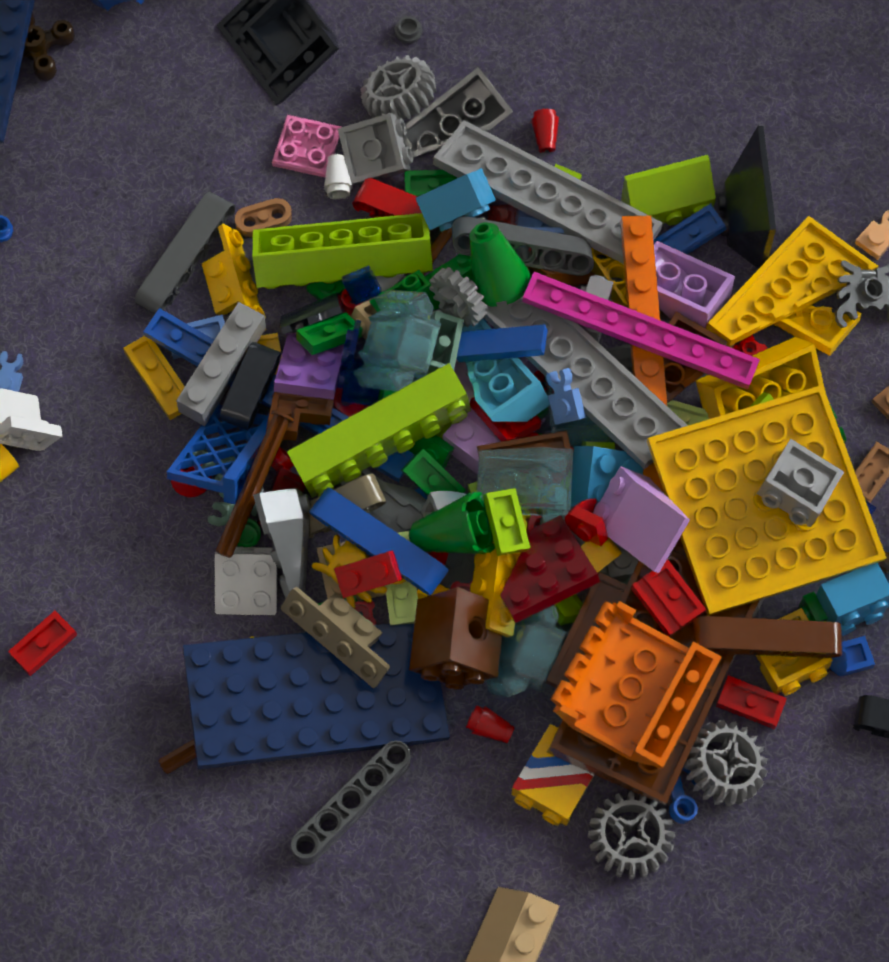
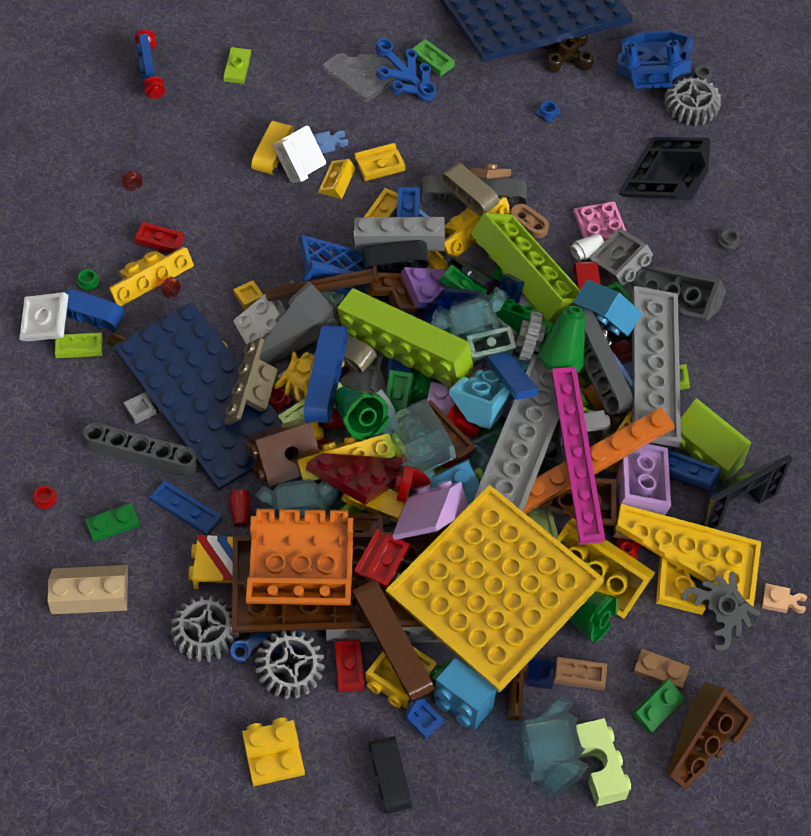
camera: 60 degrees right, 10 degrees down
red plate [334,550,403,598] -> none
light grey gear [360,55,437,120] -> none
lime plate [483,488,530,556] -> none
red cone [531,109,559,152] -> none
medium blue plate [546,368,586,425] -> none
light grey plate [756,439,844,527] -> none
none -> white plate [19,292,68,341]
none -> red plate [32,485,57,509]
none -> lime plate [55,333,103,358]
none -> blue beam [64,289,125,332]
none -> green plate [77,269,100,291]
none -> green plate [85,503,140,542]
none -> yellow bracket [109,247,194,306]
none -> light grey plate [124,392,156,425]
none -> blue tile [149,480,222,535]
none -> clear red plate [161,276,181,298]
none -> yellow plate [233,280,263,310]
none -> yellow plate [242,718,305,786]
none -> yellow slope [318,159,355,199]
none -> yellow plate [355,143,405,181]
none -> dark tan beam [440,163,499,216]
none -> medium nougat plate [470,164,511,179]
none -> blue plate [536,101,561,122]

